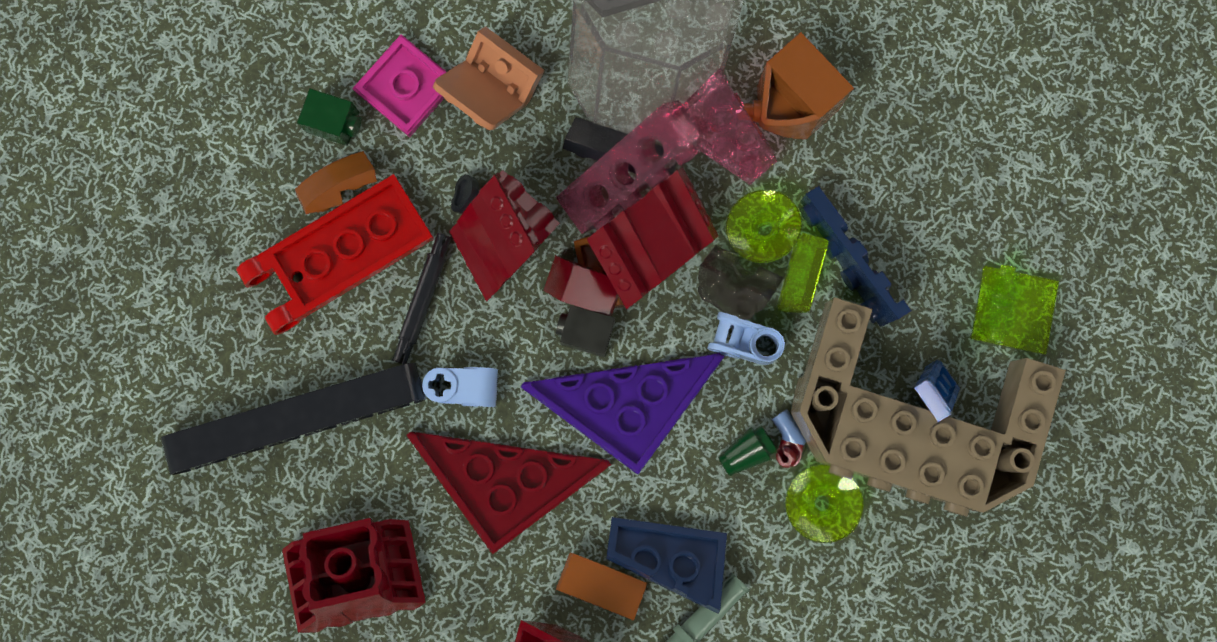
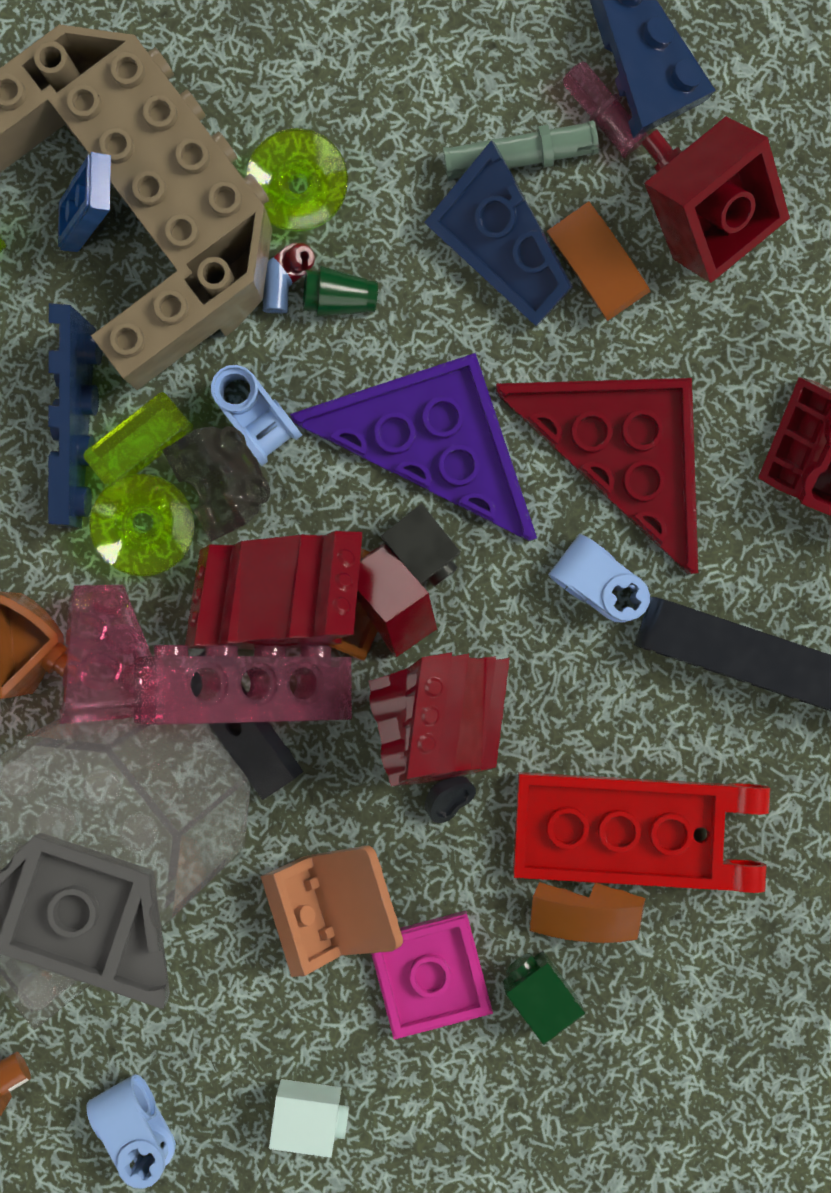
camera: 145 degrees left, 5 degrees up
black piece [392,233,452,364] -> none

